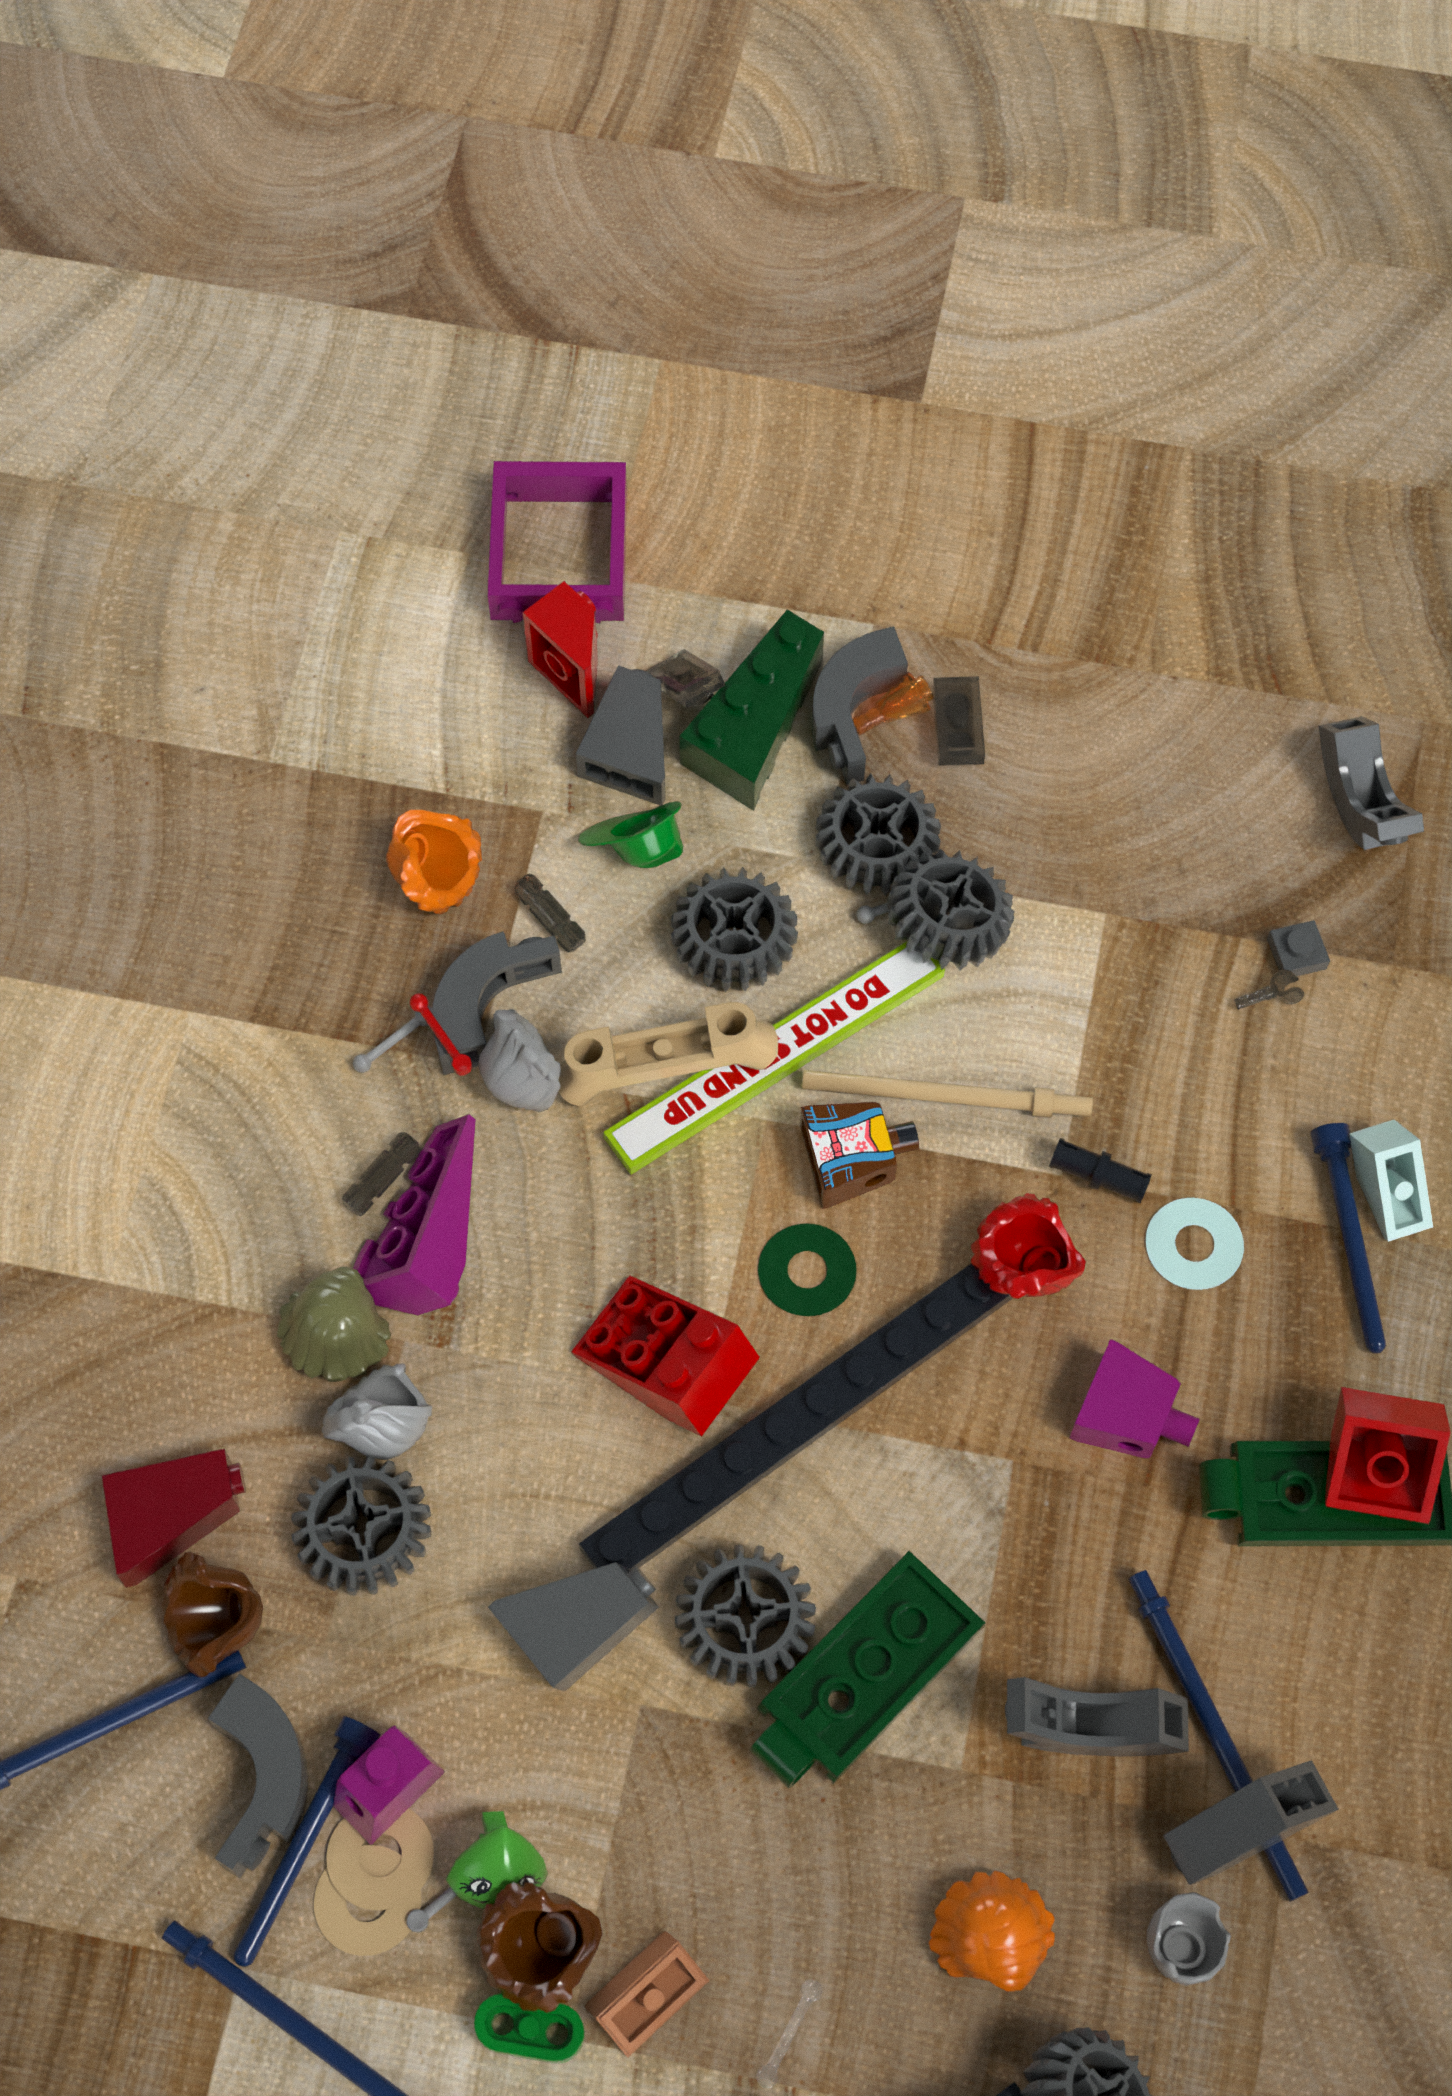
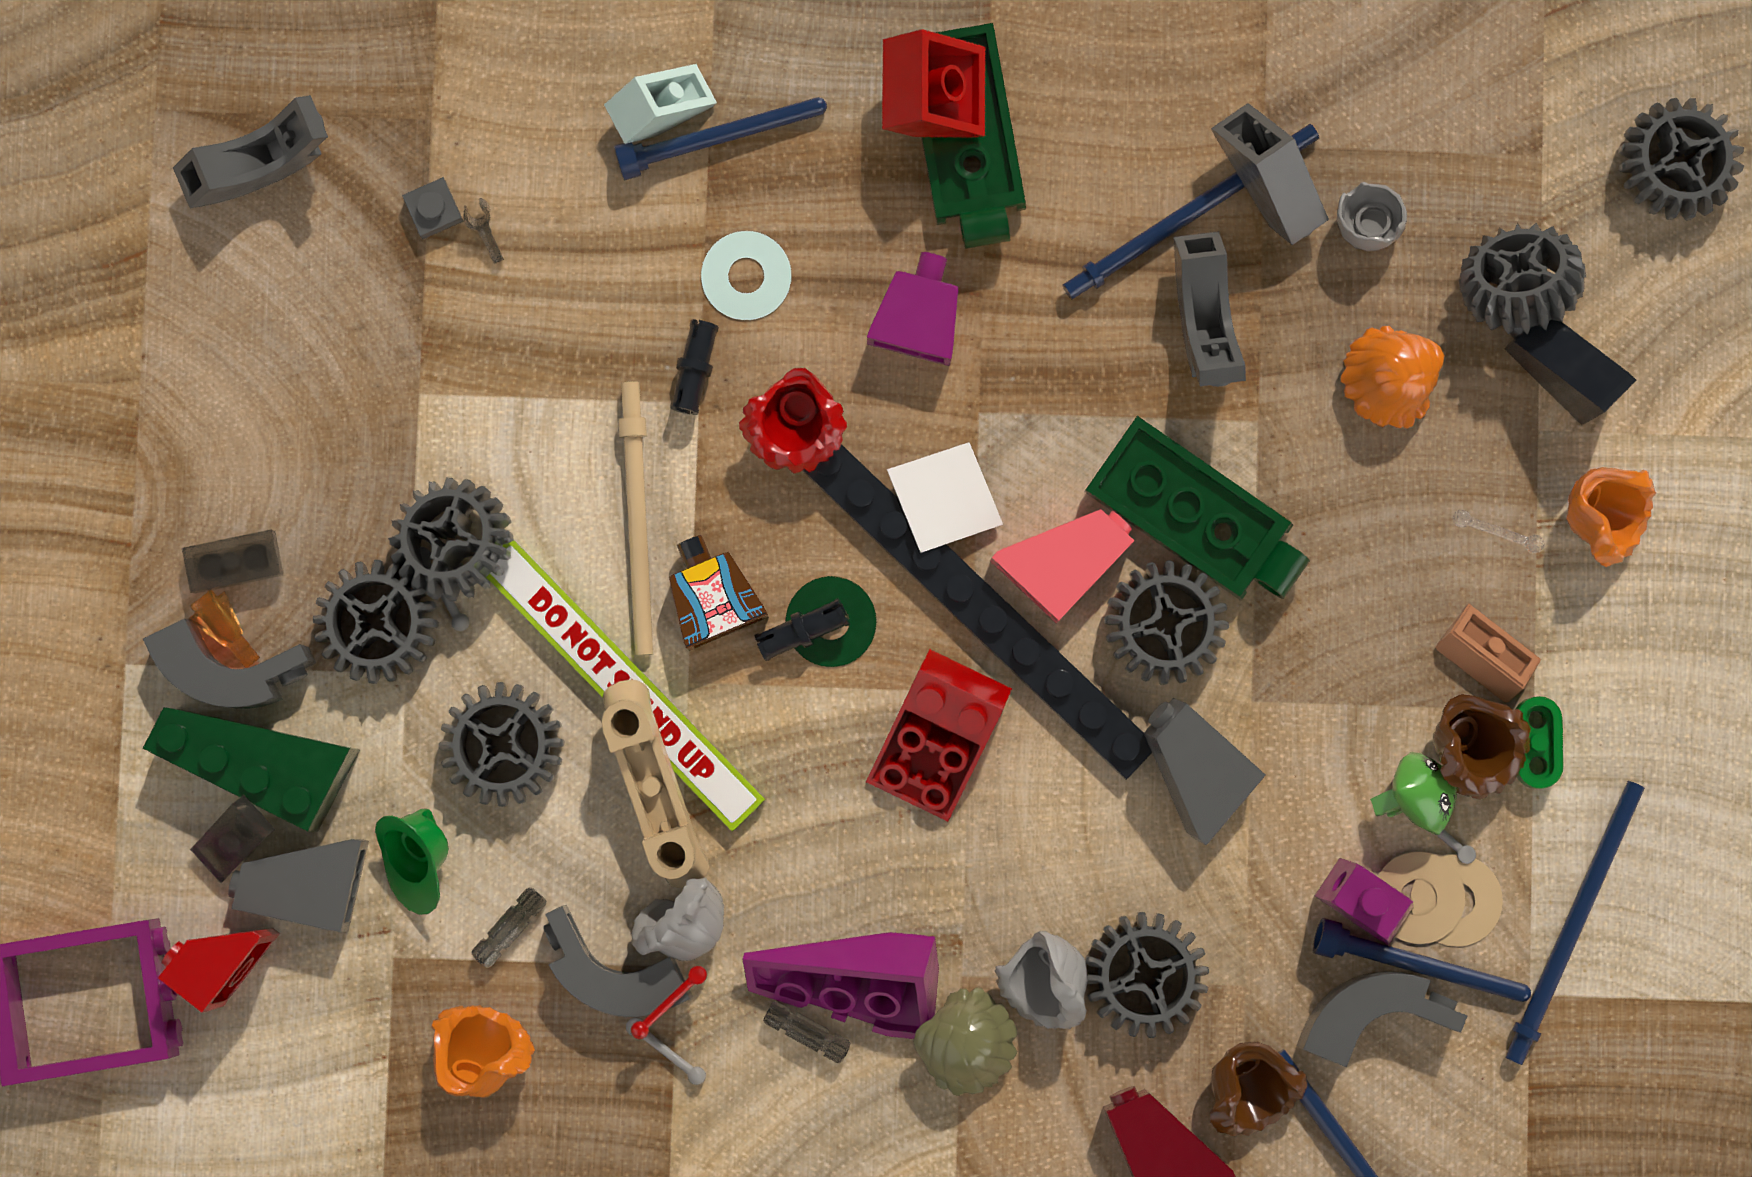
camera: 100 degrees left, 20 degrees up
none -> black pin [754,598,850,661]
none -> white sticker [887,443,1003,553]
none -> coral slope [990,509,1135,623]

